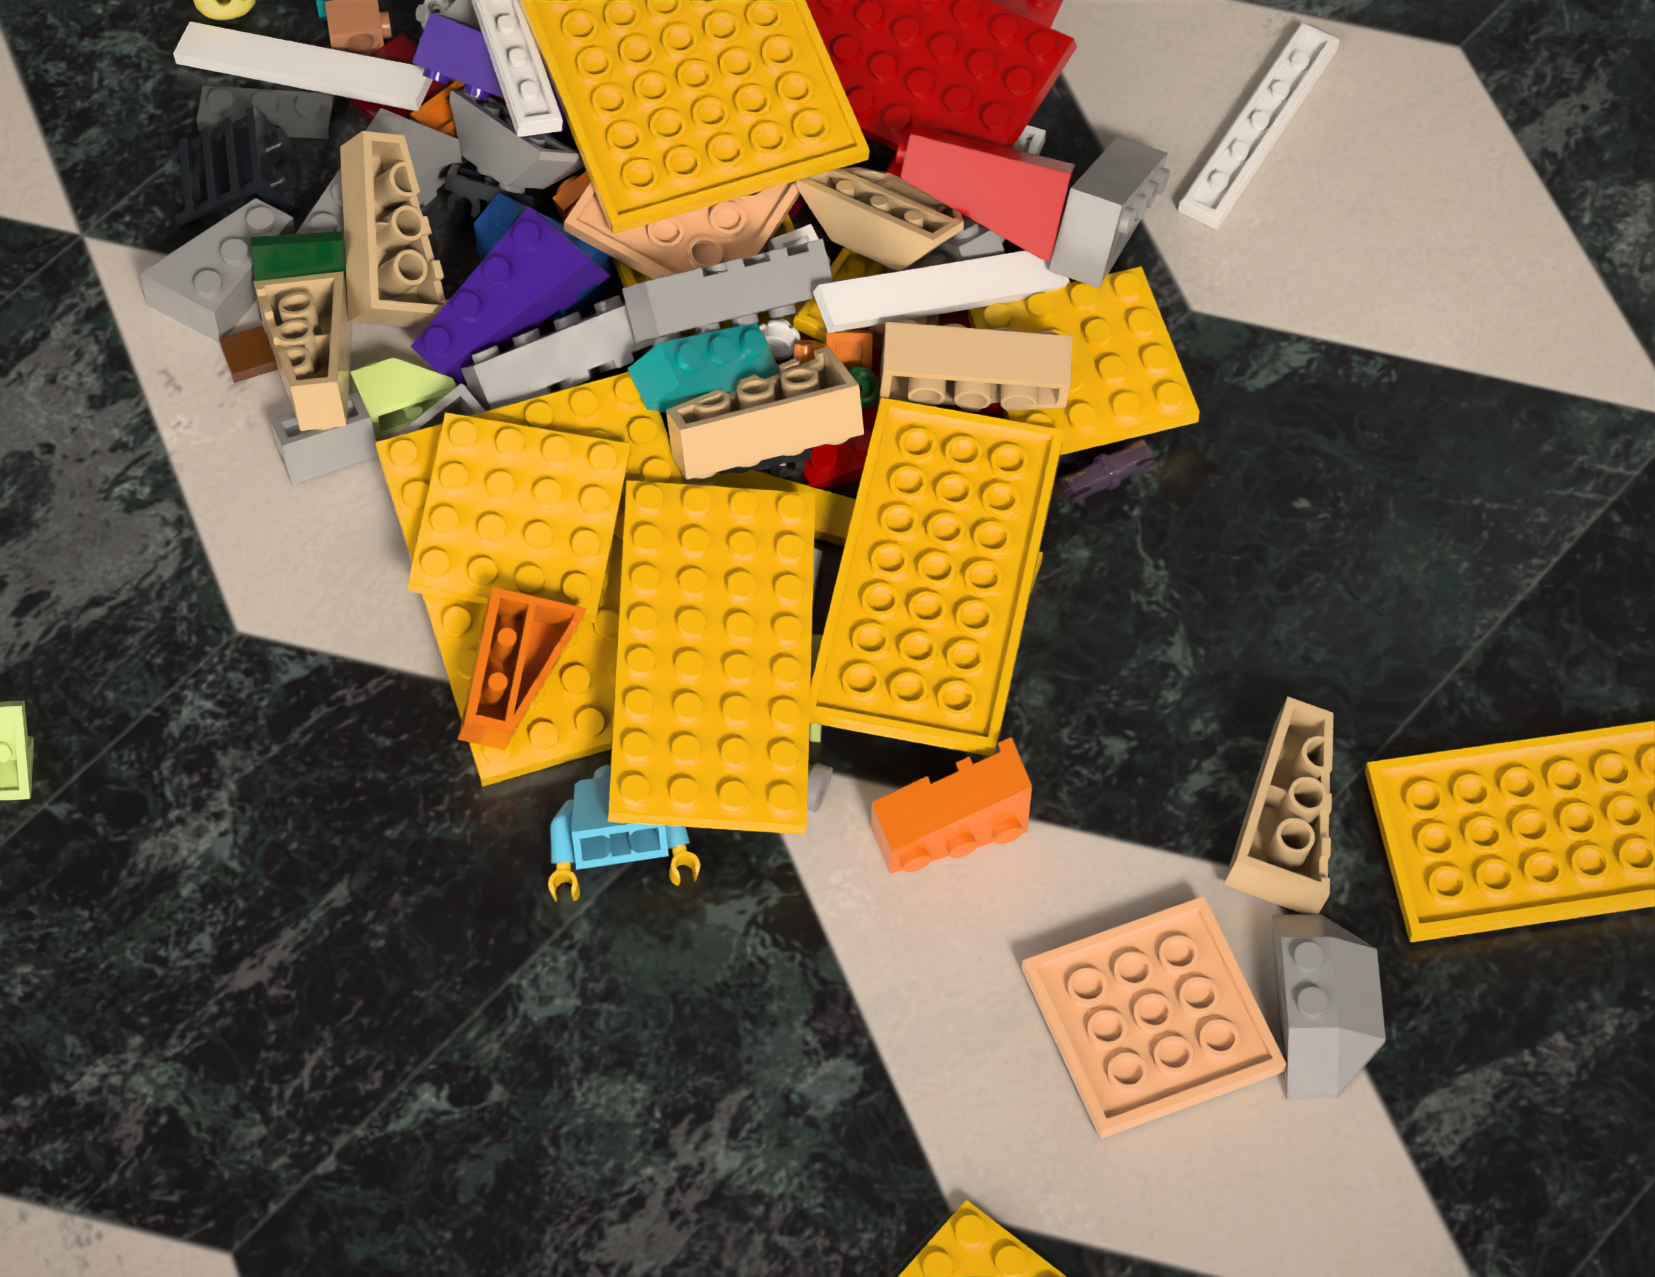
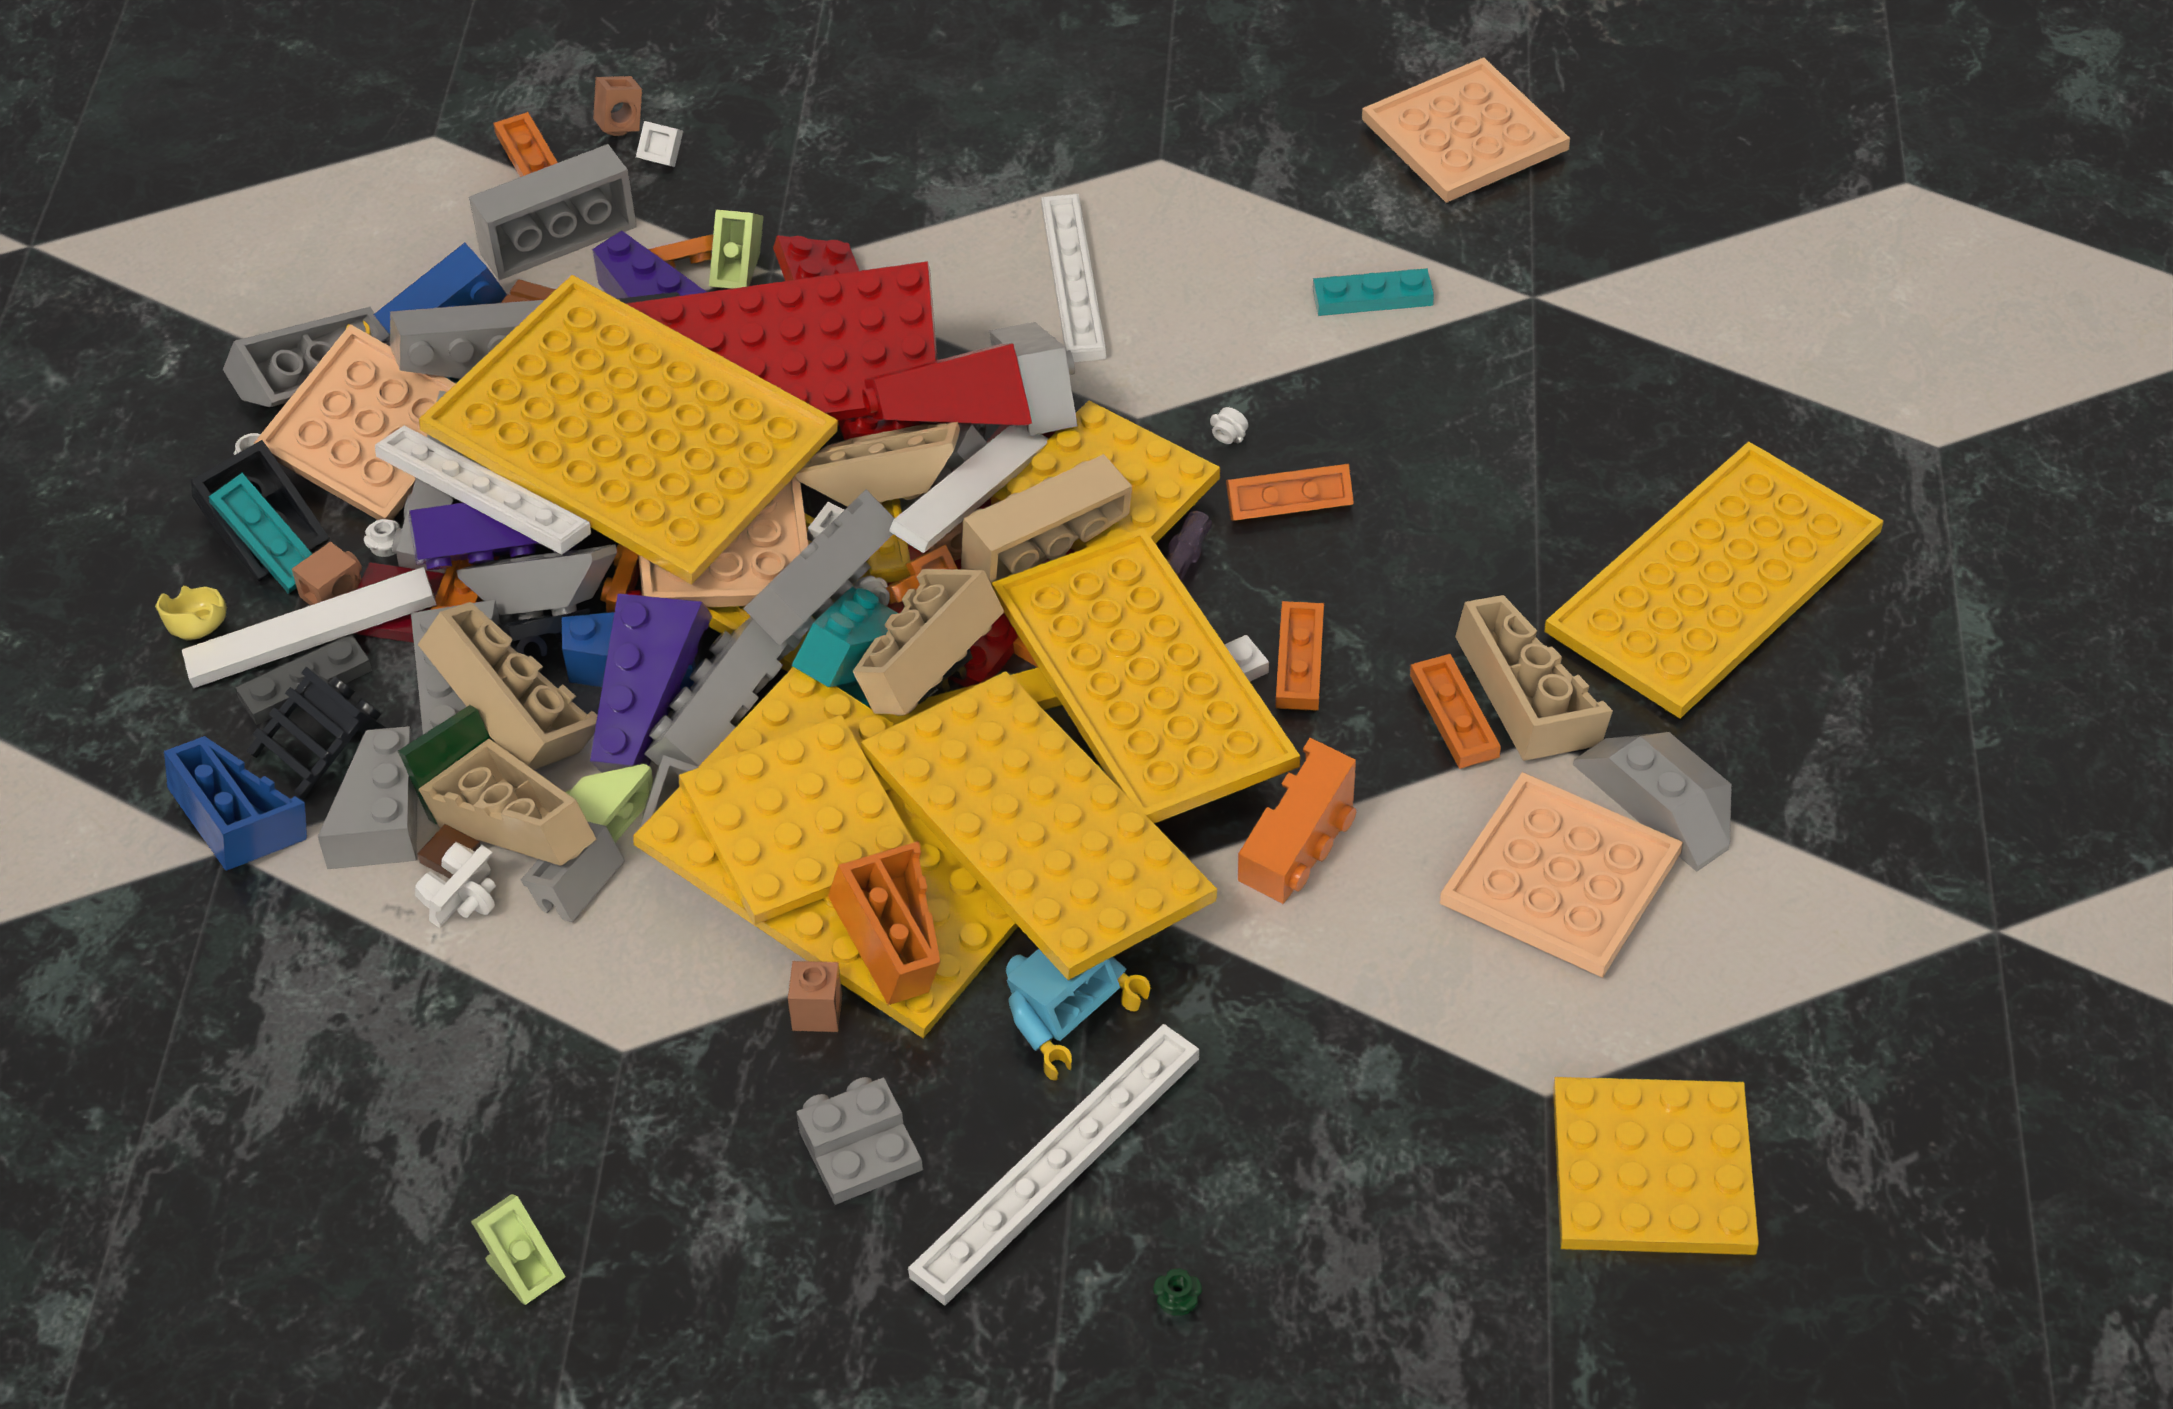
camera: 35 degrees left, 10 degrees down
none -> blue wedge [164,736,307,871]
none -> white hips [415,842,496,928]
none -> nougat brick [788,961,842,1032]
none -> light grey plate [796,1077,923,1205]
none -> white plate [908,1024,1199,1305]
none -> dark green plate [1153,1268,1202,1316]
none -> white plate [1210,407,1248,444]
none -> white plate [1225,635,1269,681]
none -> orange plate [1226,464,1354,521]
none -> orange plate [1276,601,1324,710]
none -> teal plate [1313,268,1434,316]
none -> orange plate [1410,654,1501,769]

